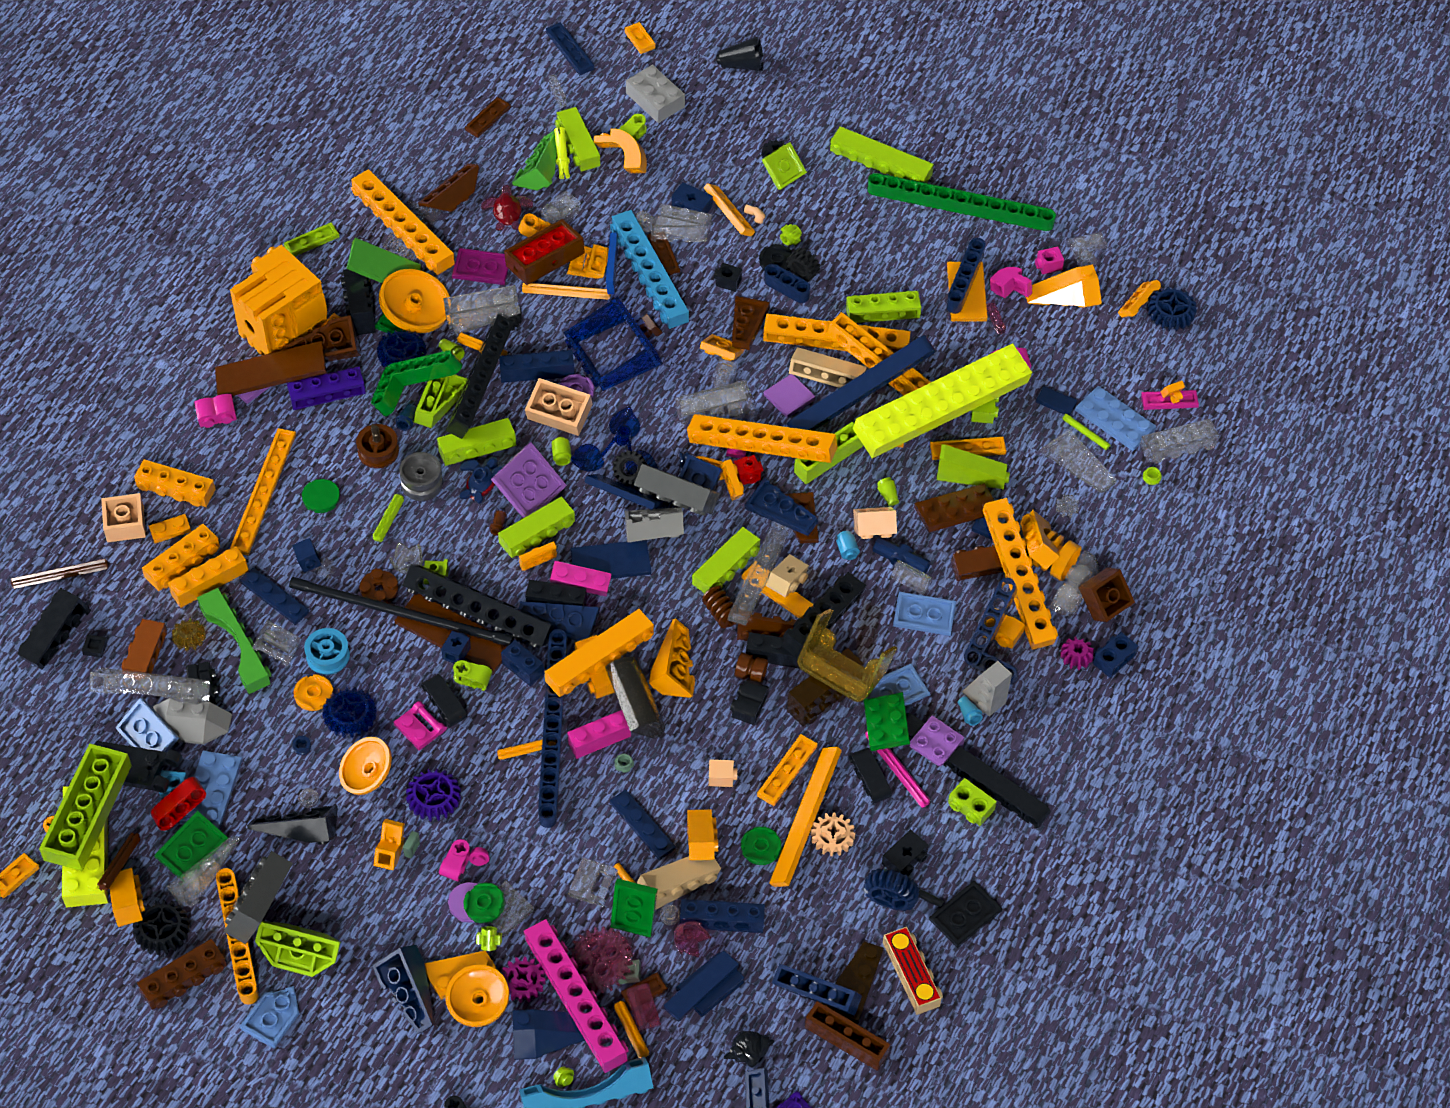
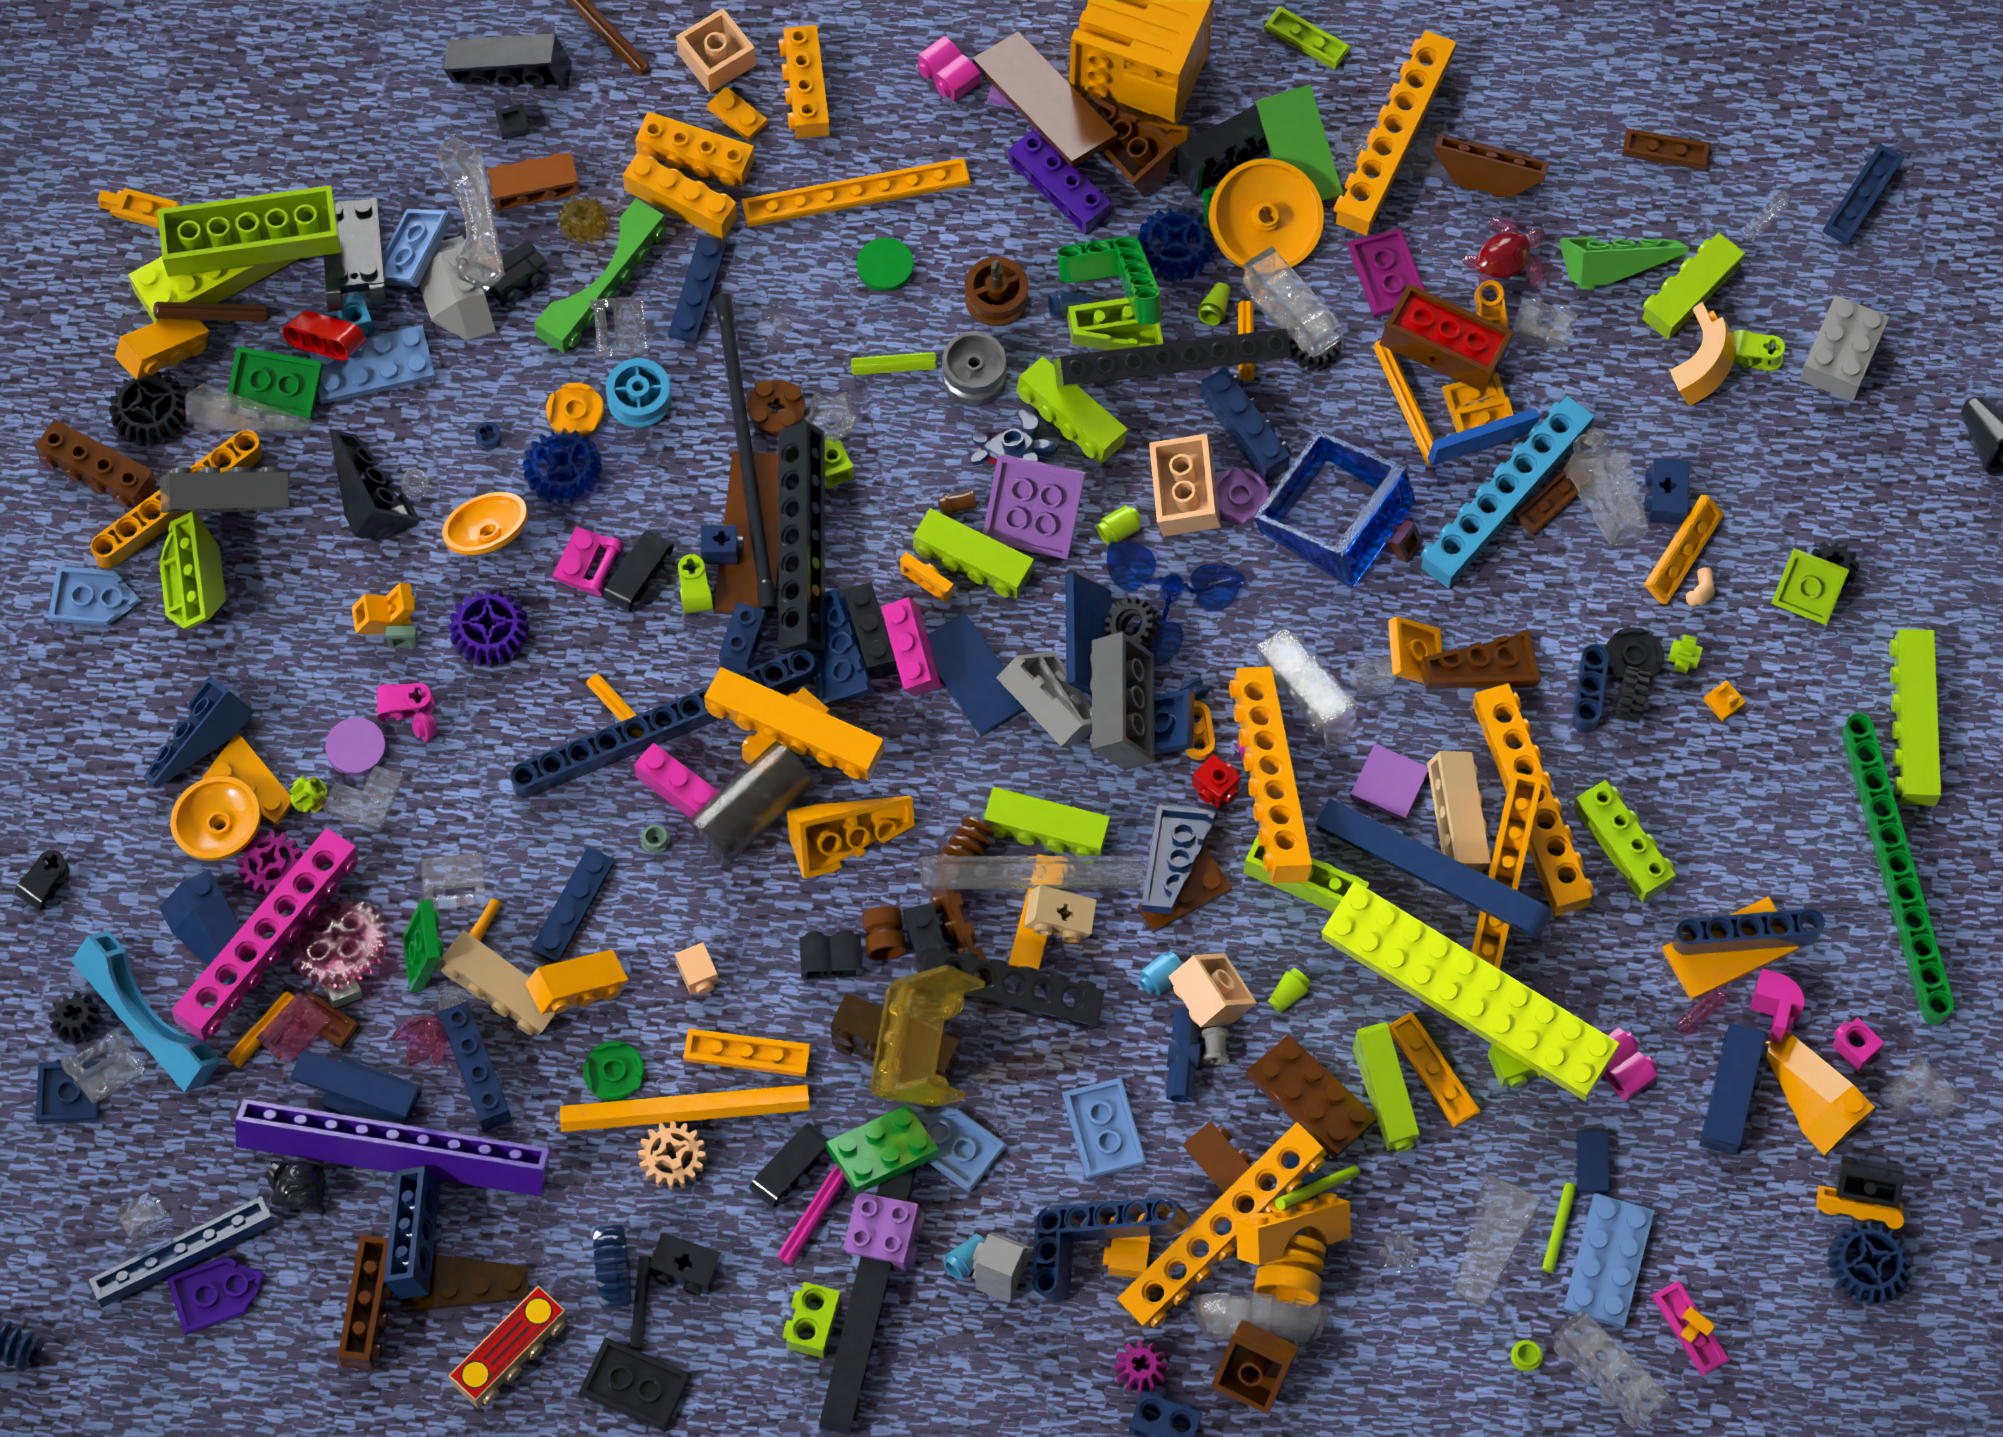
camera: 65 degrees right, 10 degrees up
dark blue brick [292,538,322,573] -> none
green tile [463,883,506,923] -> none
lime plate [553,1066,574,1088] -> none
neon yellow pin [554,127,570,179] -> none
light orange plate [625,22,655,54] -> none
black brick [714,263,742,292] -> none
light orange plate [720,459,744,501] -> none
clear tile [891,560,932,595] -> none
none -> dark purple brick [235,1099,550,1197]
none -> light grey bush [1202,1027,1230,1065]
none -> lime bar [1275,1165,1360,1210]
none -> dark blue brick [1699,1023,1769,1155]
none -> light orange tile [1703,680,1746,722]
none -> black brick [1836,1155,1905,1208]

